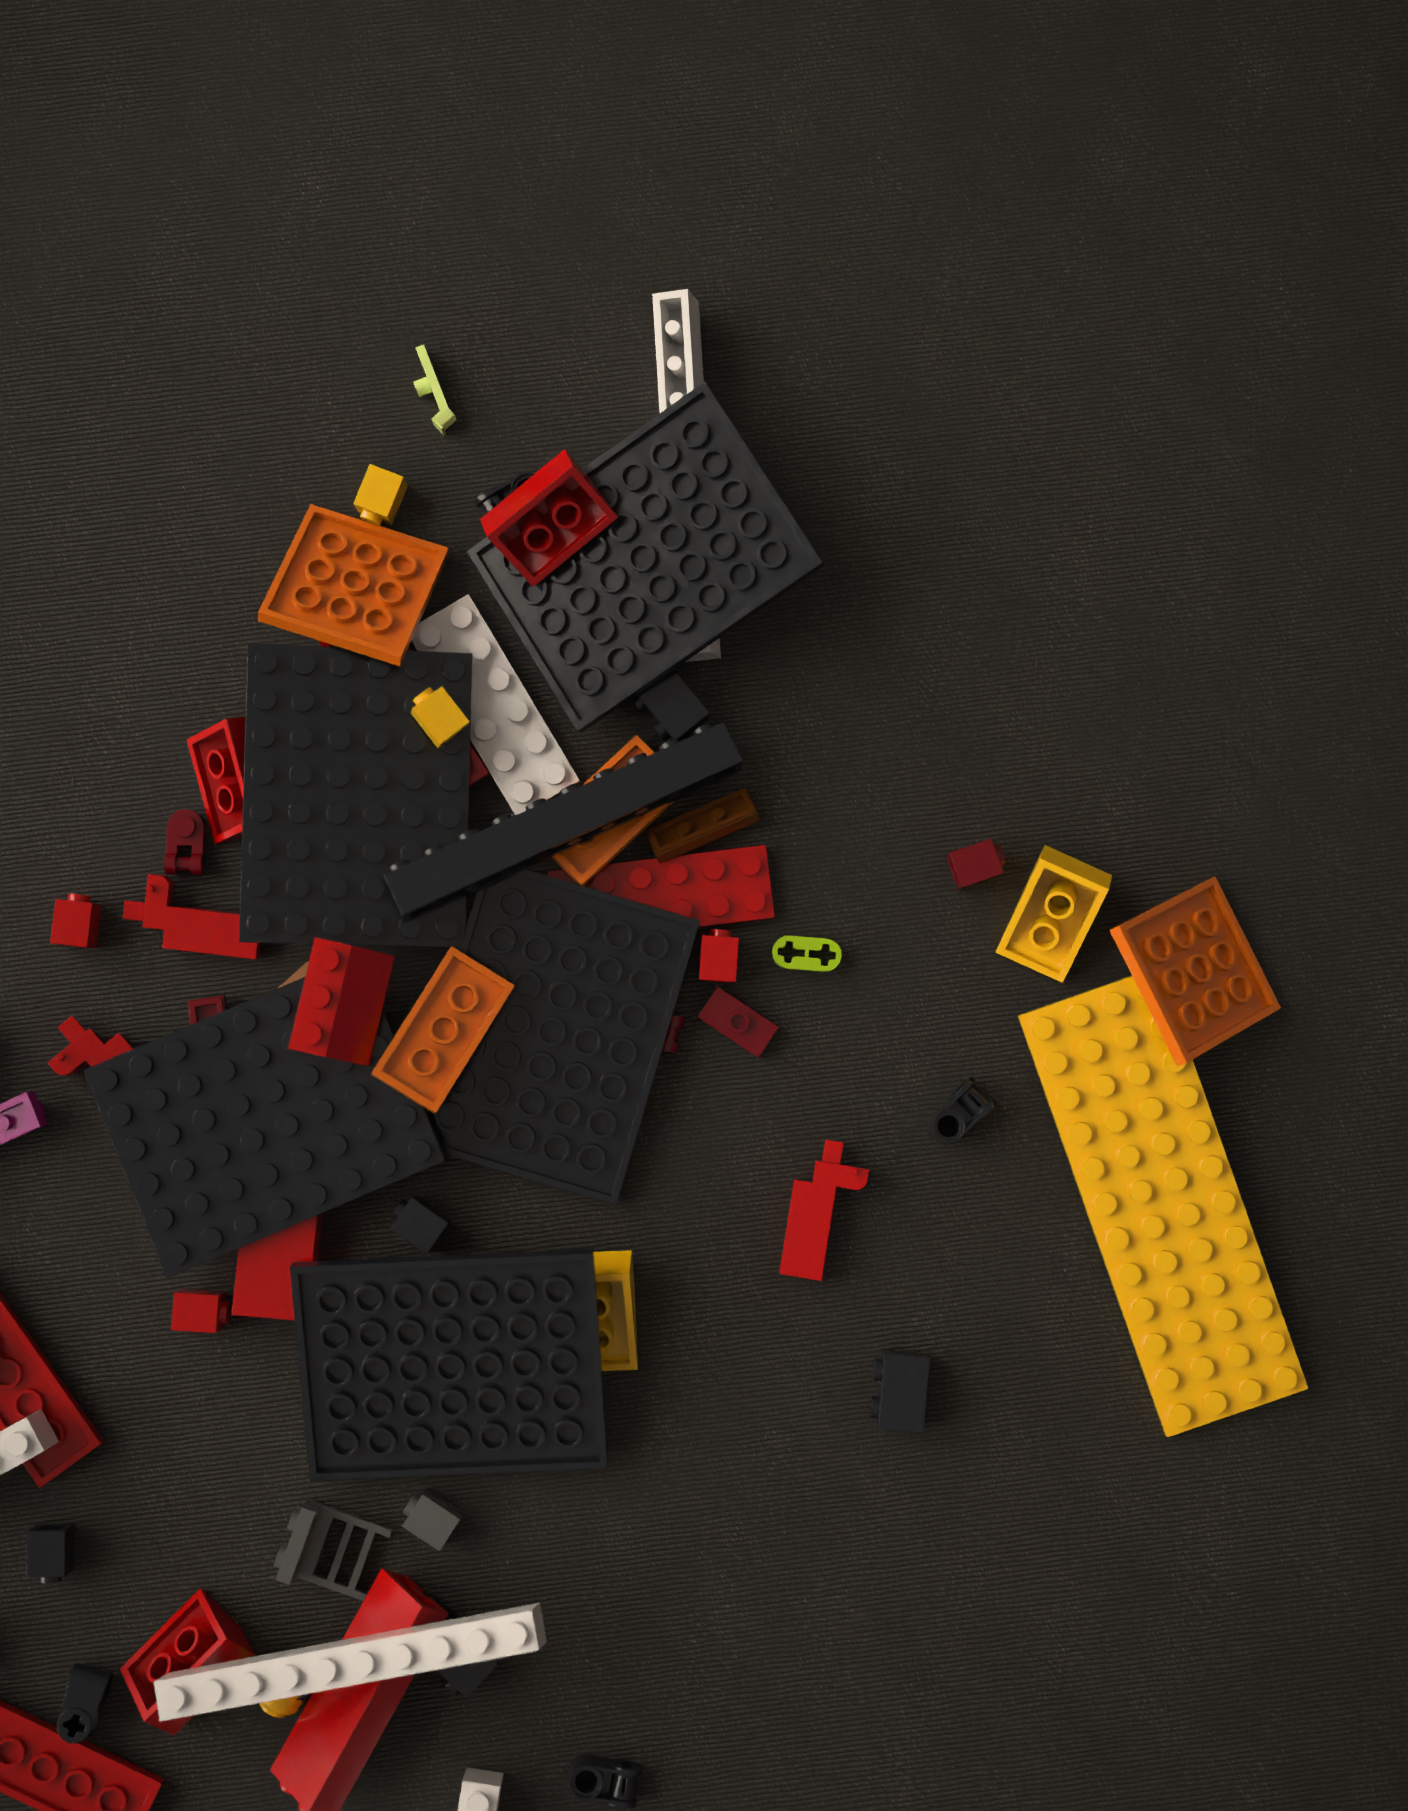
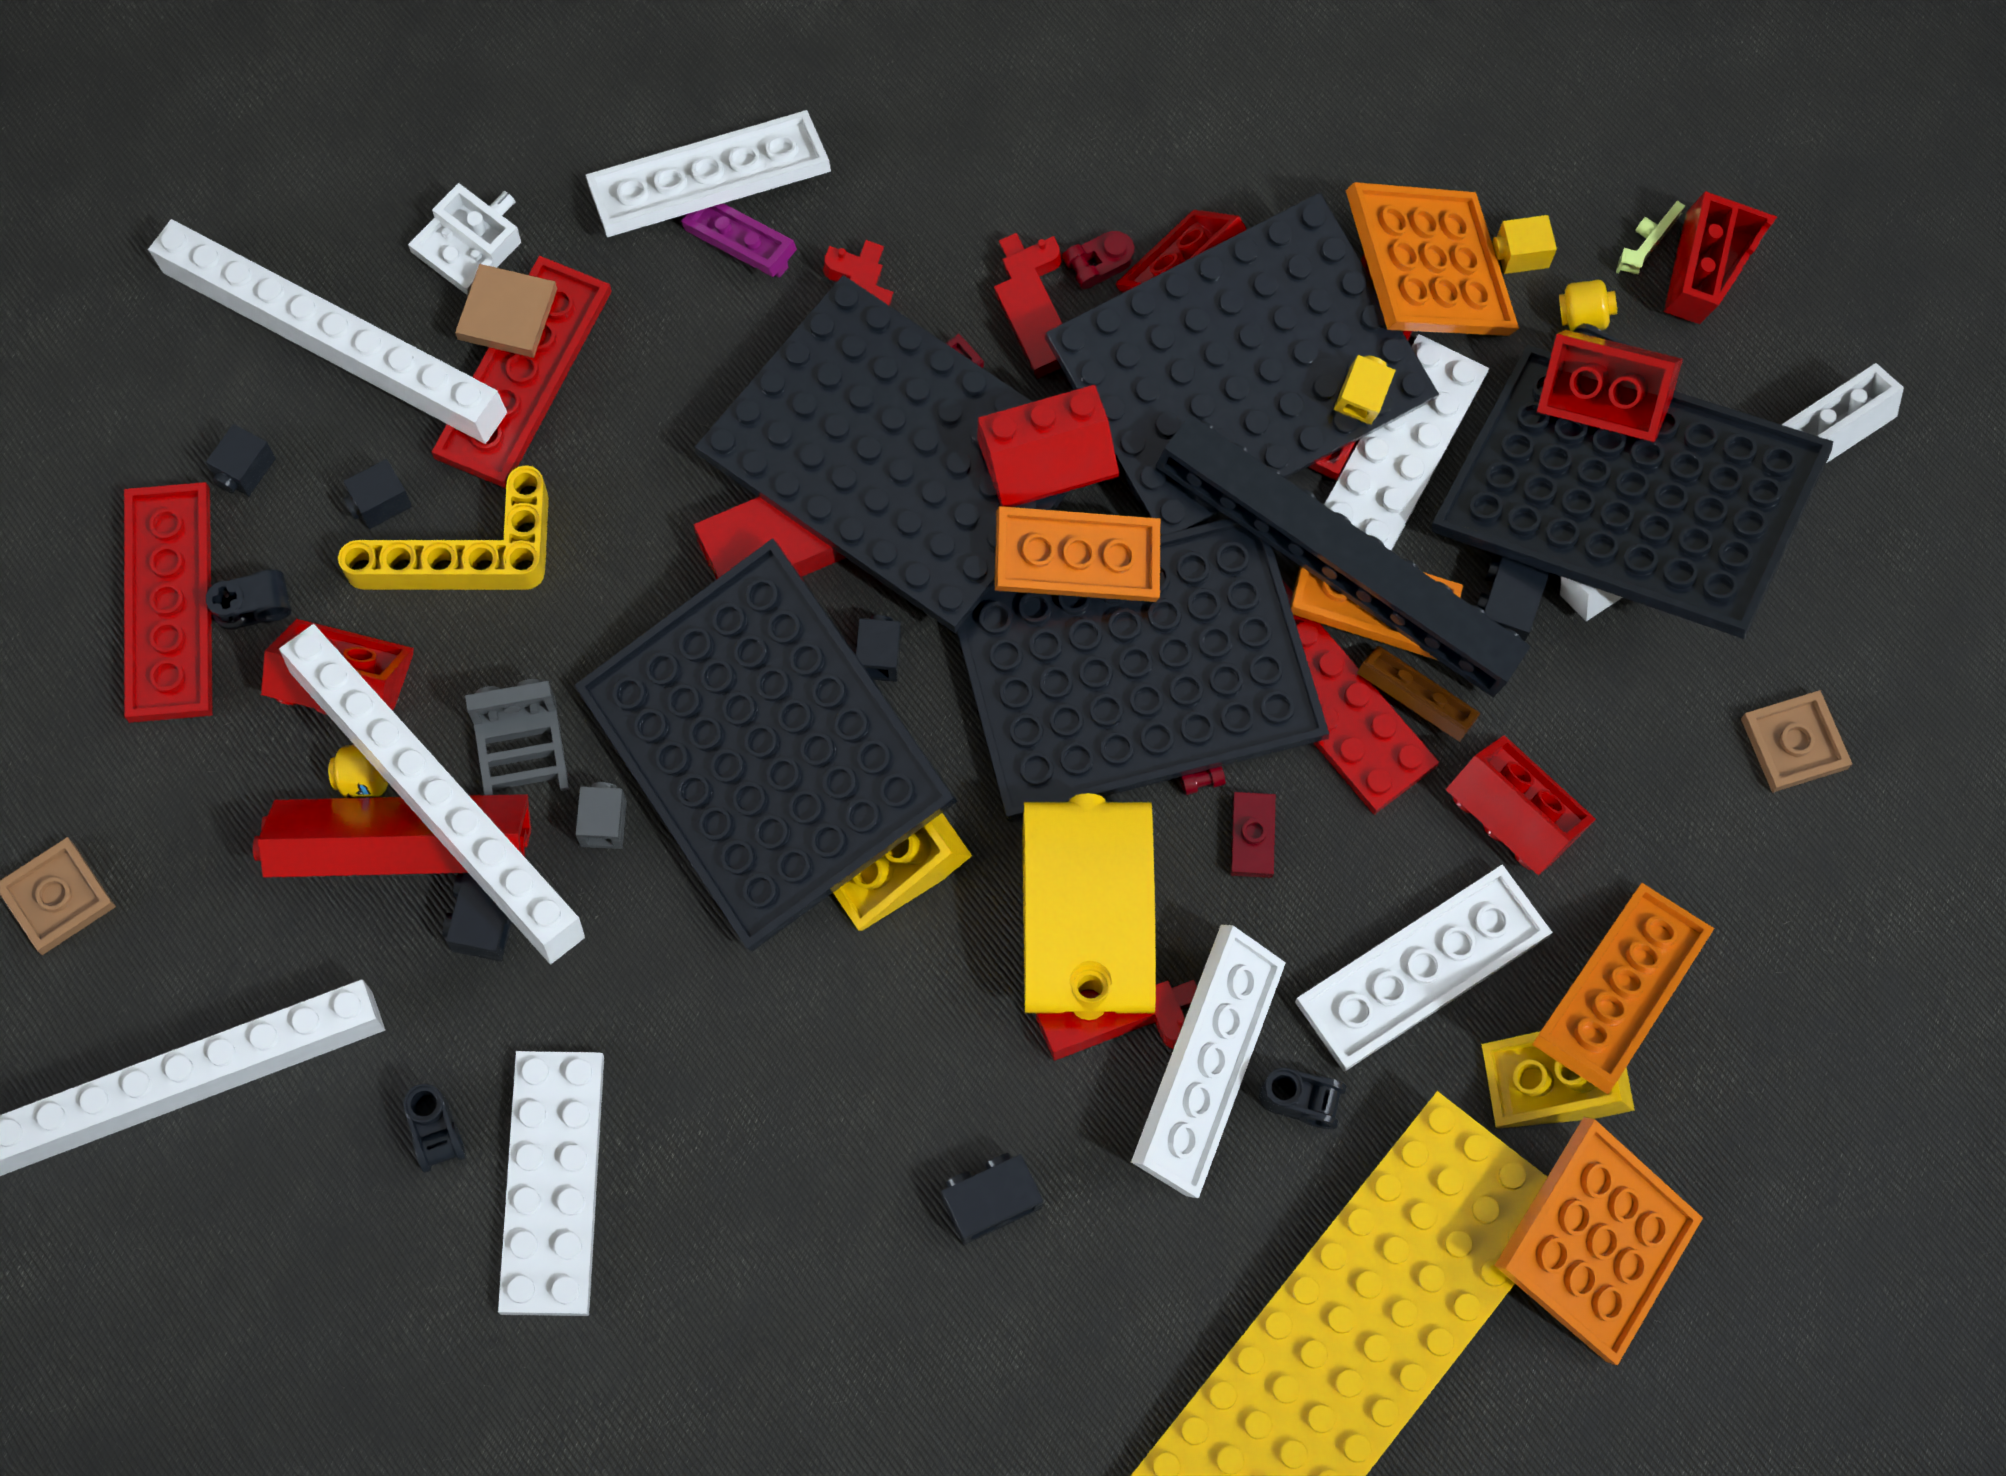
camera: 60 degrees right, 15 degrees down
red brick [50,893,102,949] -> none
red brick [171,1289,231,1333] -> none
red brick [699,929,739,983] -> none
lime beam [772,936,842,972] -> none
dark red brick [946,838,1006,890] -> none
none -> yellow beam [338,465,549,590]
none -> white plate [498,1051,604,1316]
none -> yellow panel [1022,793,1156,1020]
none -> white plate [1131,925,1285,1198]
none -> white plate [1295,864,1553,1072]
none -> red slope [1446,735,1596,876]
none -> orange plate [1532,883,1714,1094]
none -> yellow head [1559,279,1617,331]
none -> red wedge [1664,191,1777,324]
none -> medium nougat tile [1741,690,1852,793]

